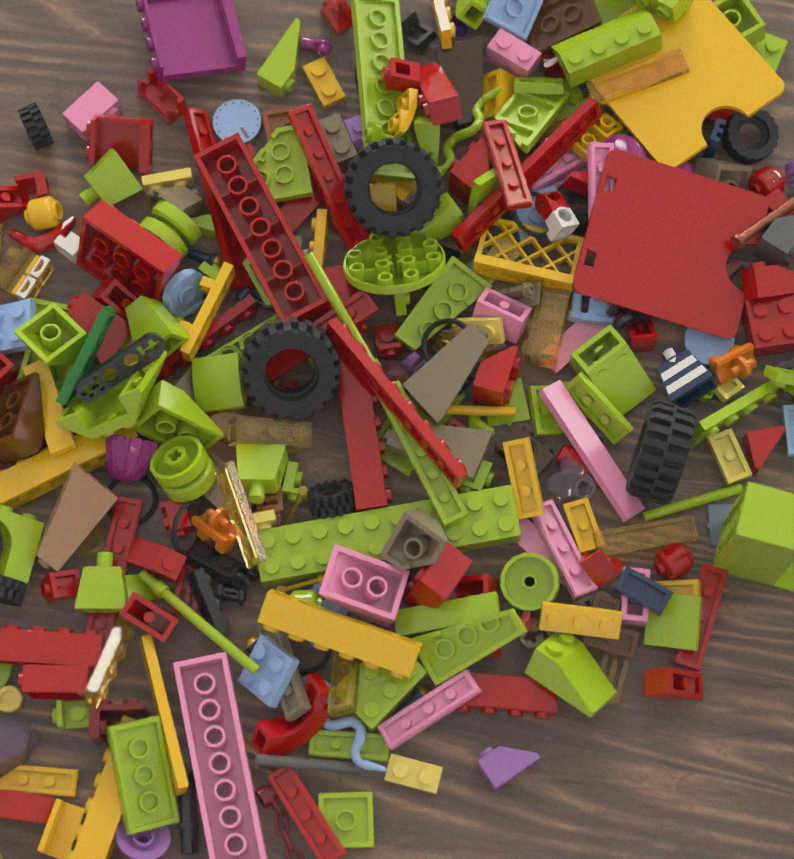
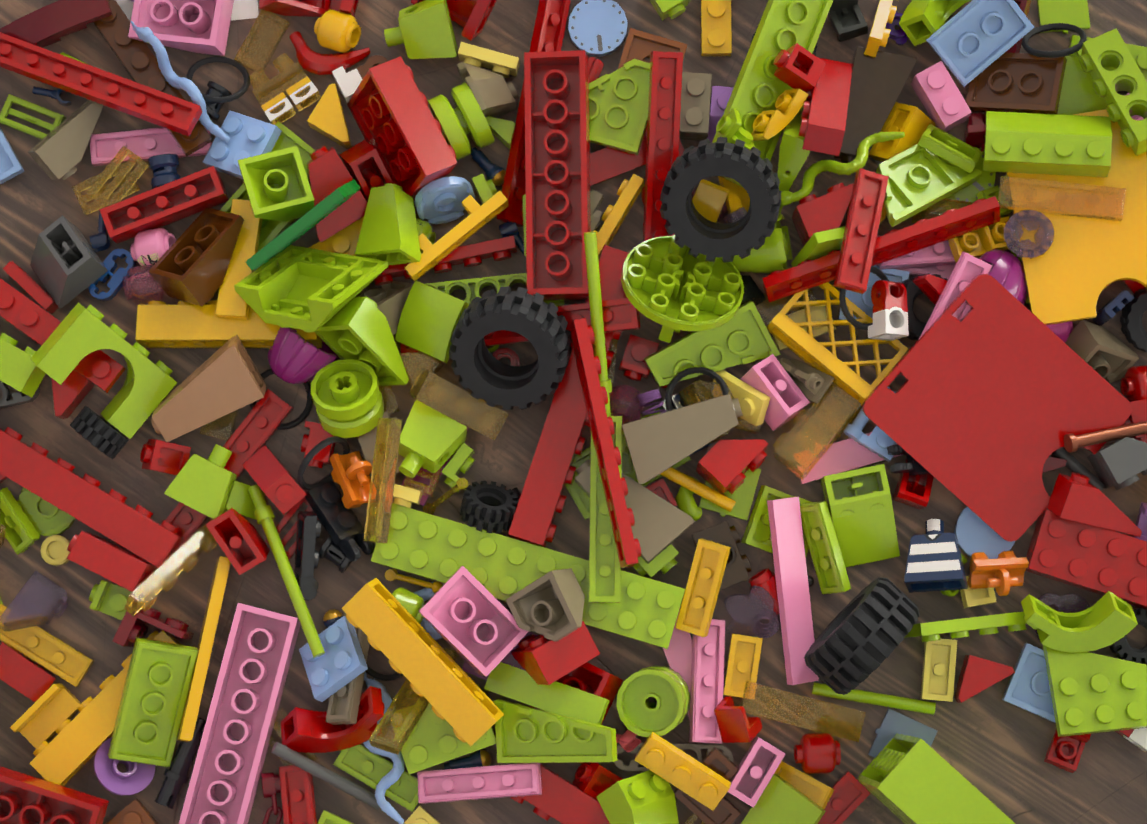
camera: 30 degrees right, 10 degrees up
black beam [75,332,165,402] -> none
dark blue tile [613,566,674,616] -> none
none -> yellow slope [307,83,352,149]
none -> red bracket [573,762,623,800]
none -> gear [1004,210,1054,259]

